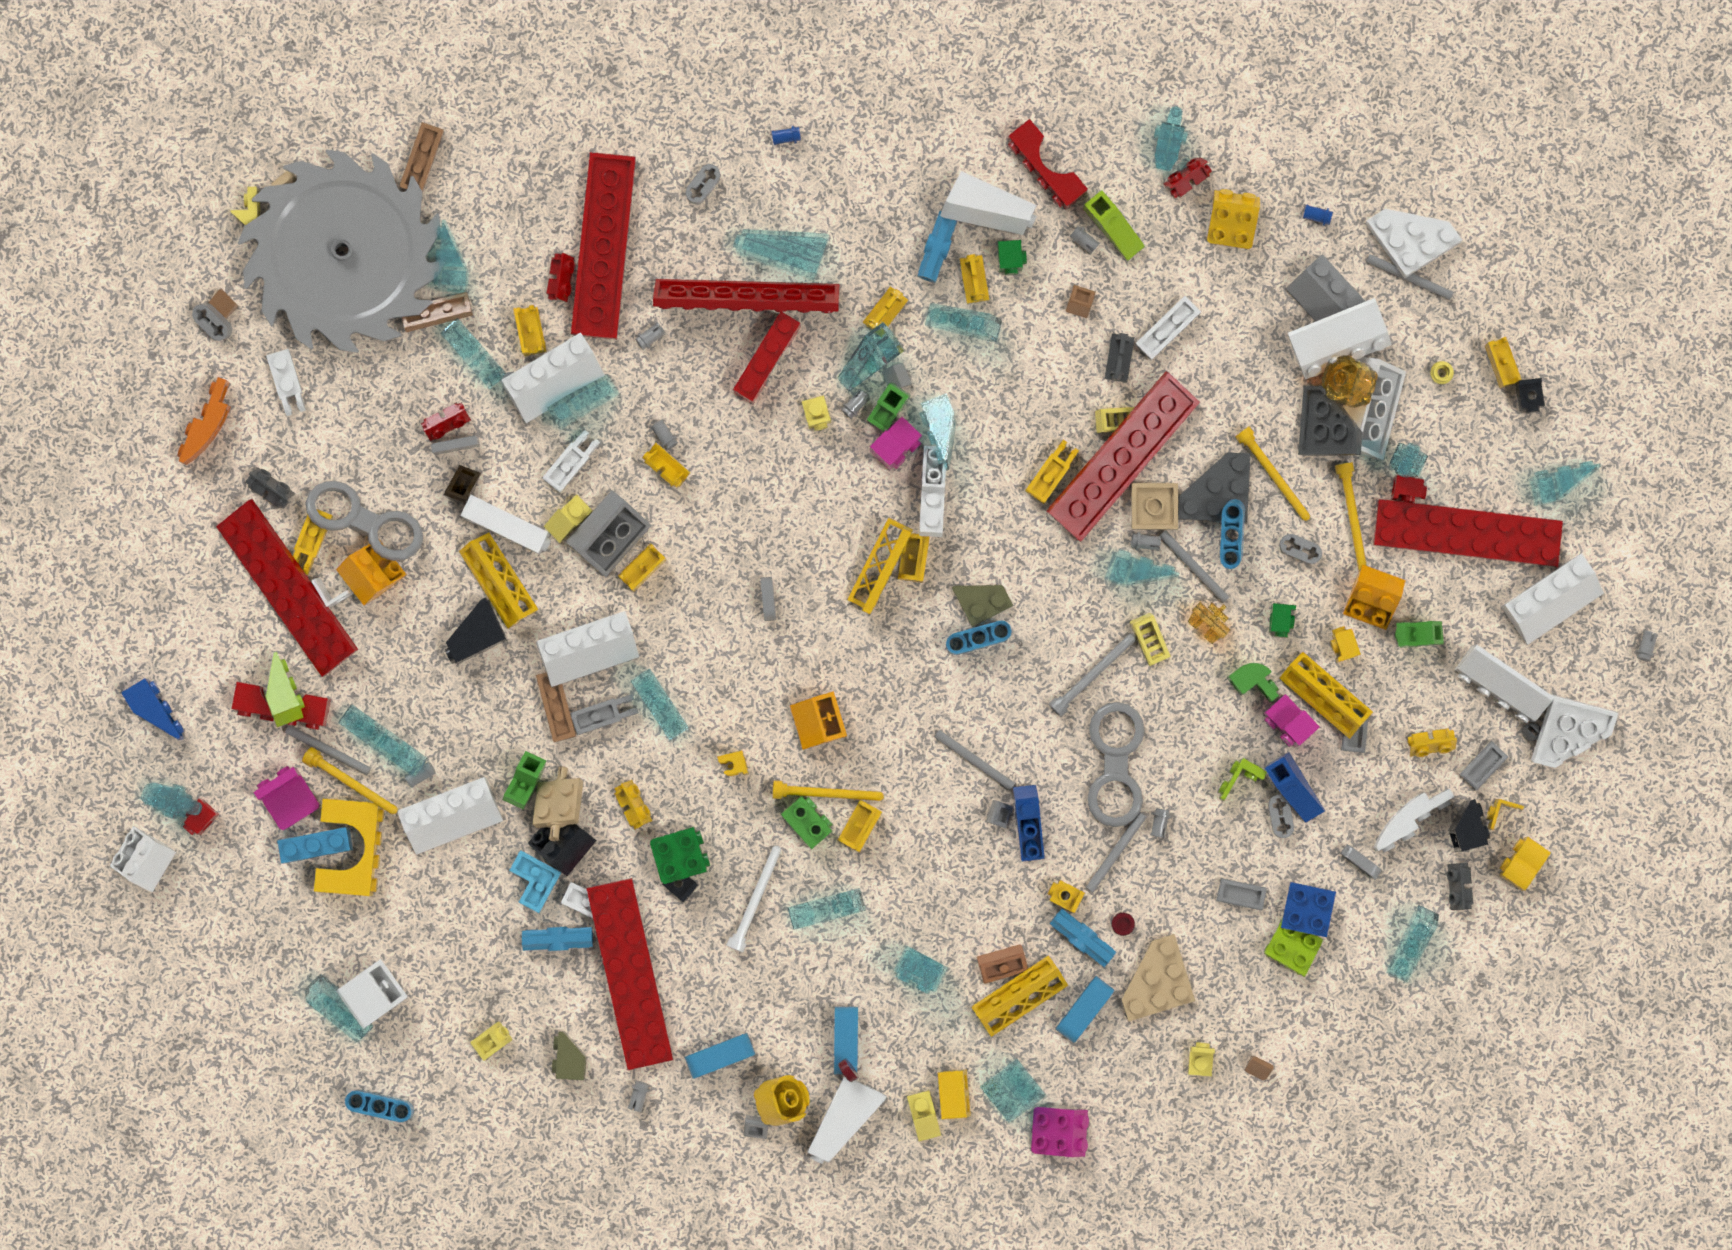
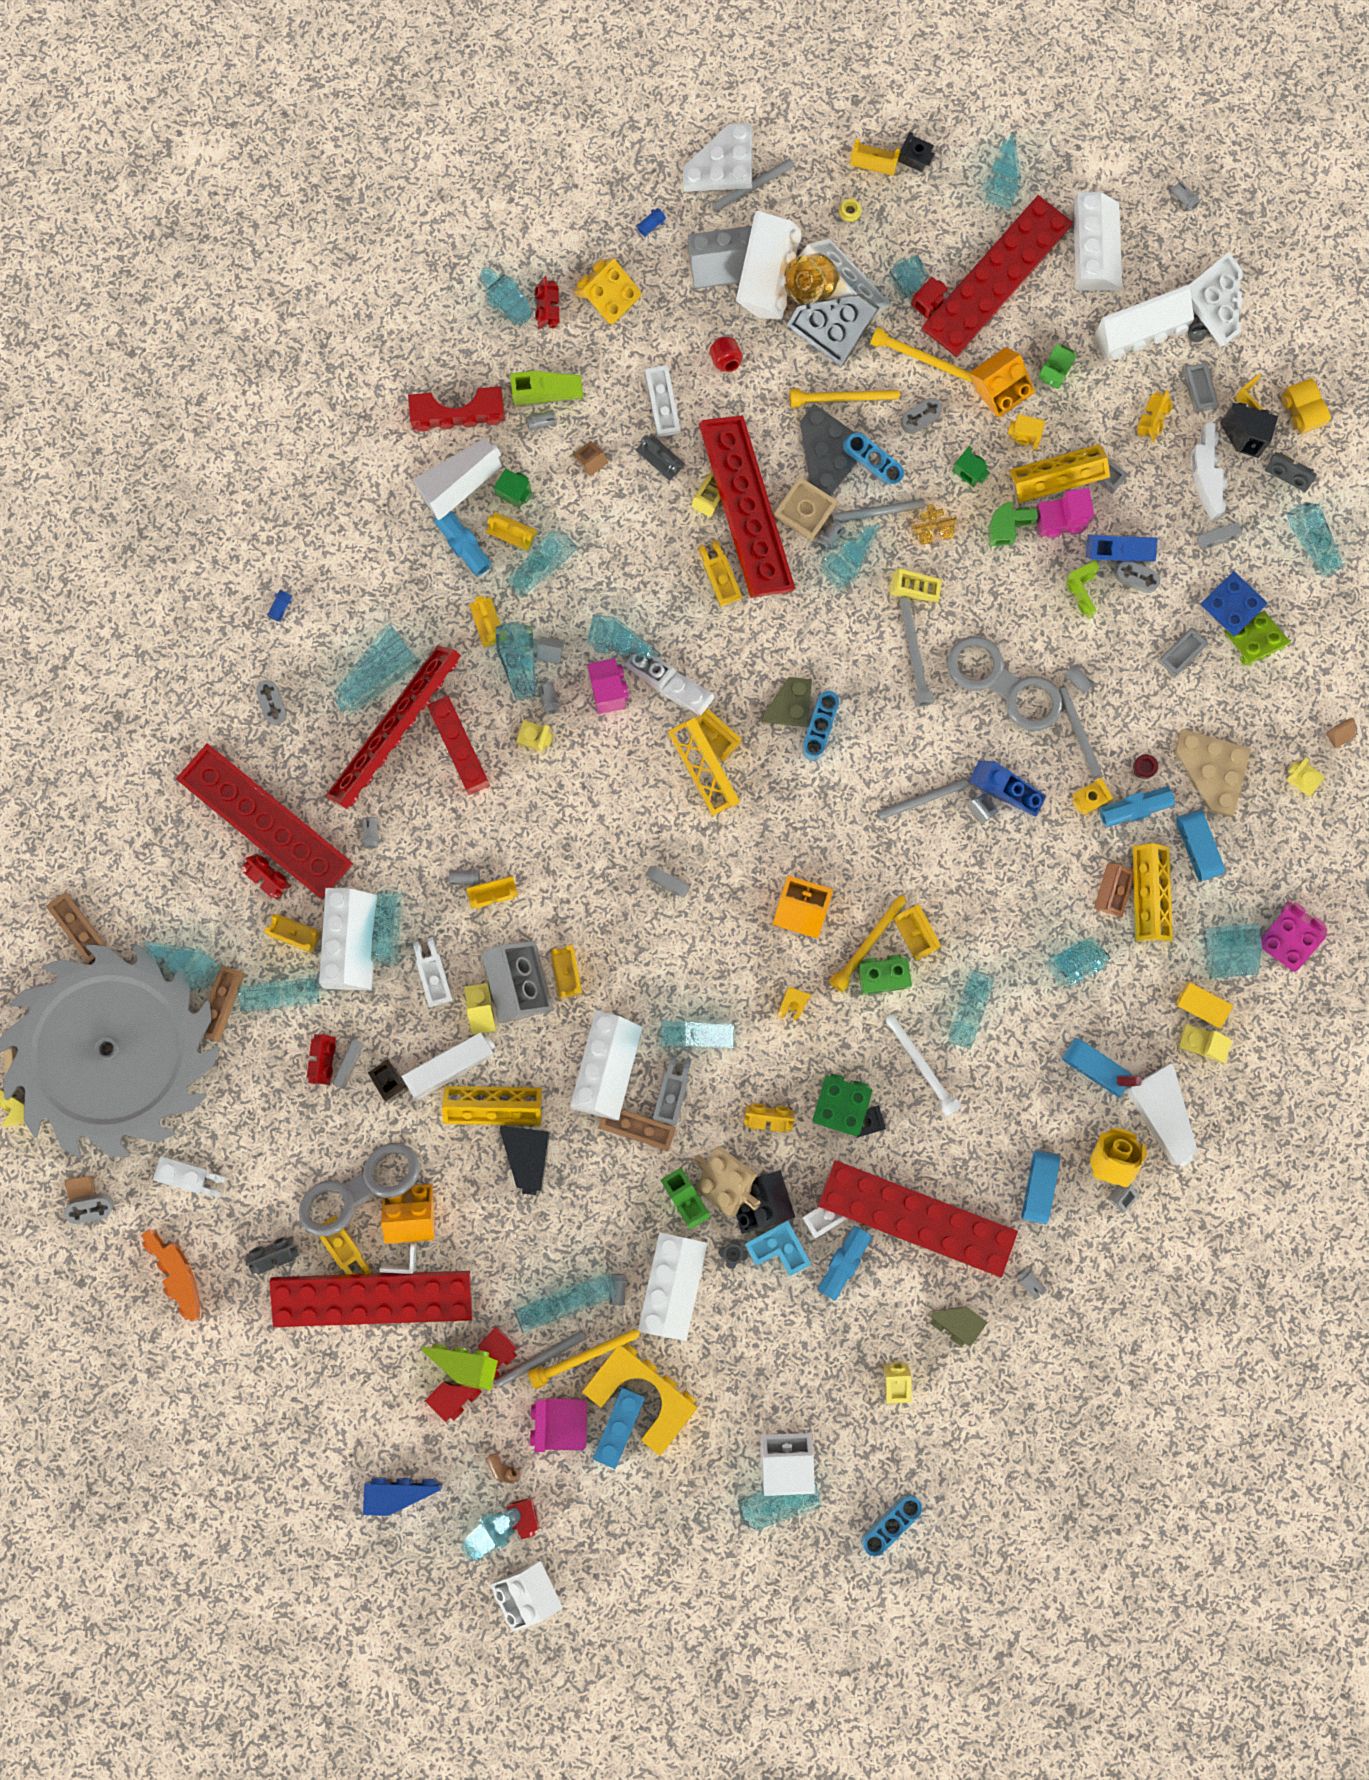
camera: 60 degrees left, 5 degrees down
bright green brick [867,382,911,432] -> none
none -> medium nougat arm [486,1453,520,1483]
none -> red head [709,337,743,372]
none -> dark grey plate [718,1239,748,1269]

